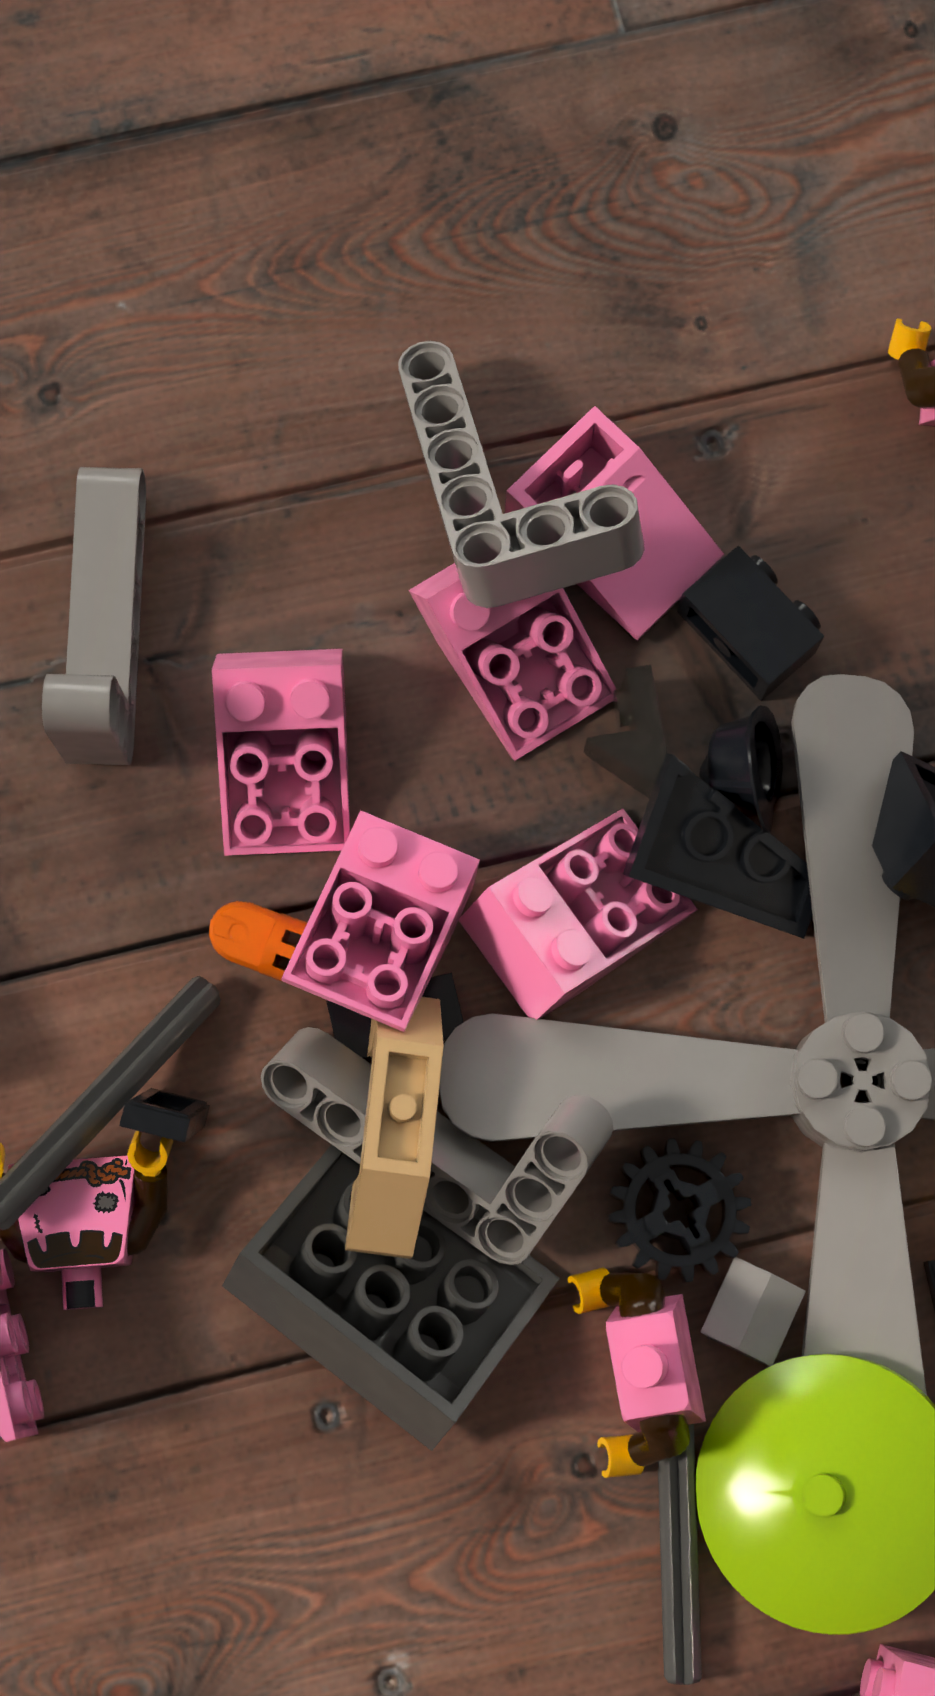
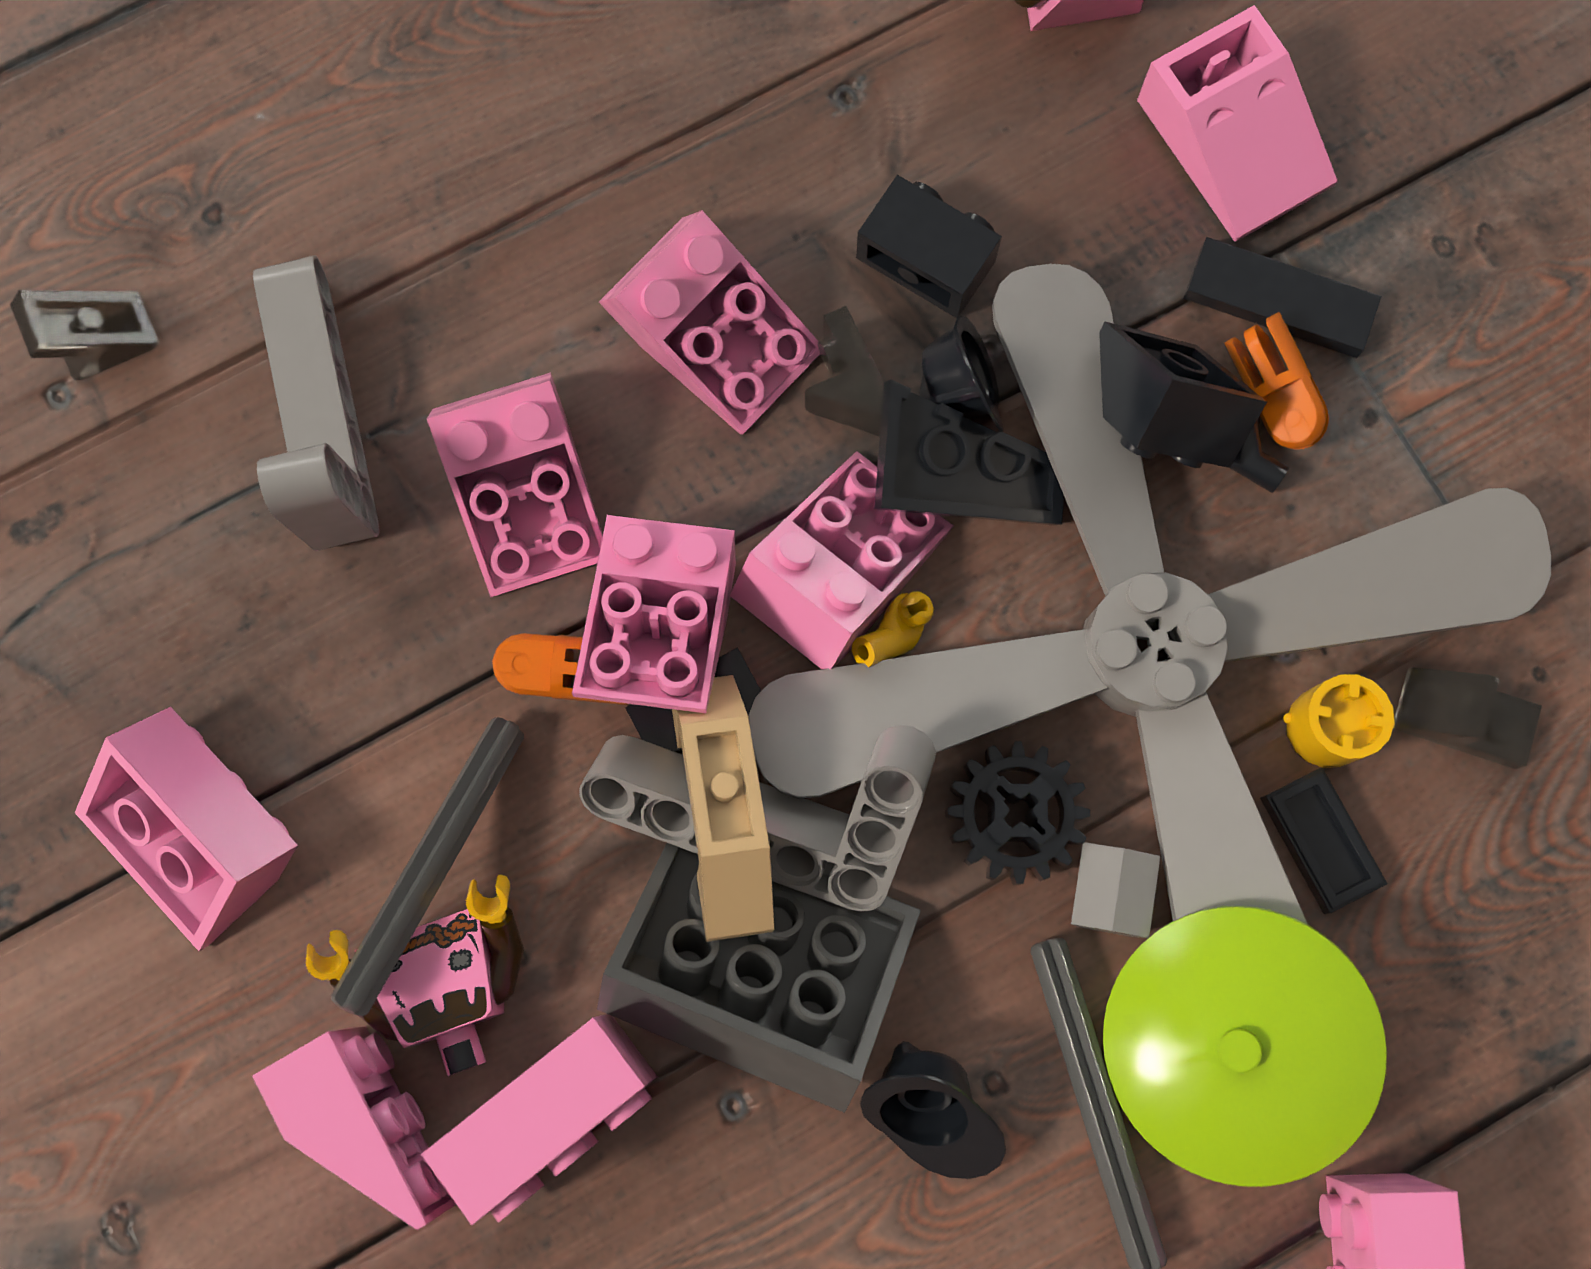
camera: 10 degrees left, 0 degrees up
black tile [119,1088,210,1143] -> none
light grey beam [398,341,645,608] -> none
bright pink slope [505,406,724,641] -> none
torso [567,1267,706,1478] -> none
none -> bright pink brick [421,1014,658,1225]
none -> yellow arm [852,591,934,667]
none -> black piece [860,1041,1006,1179]

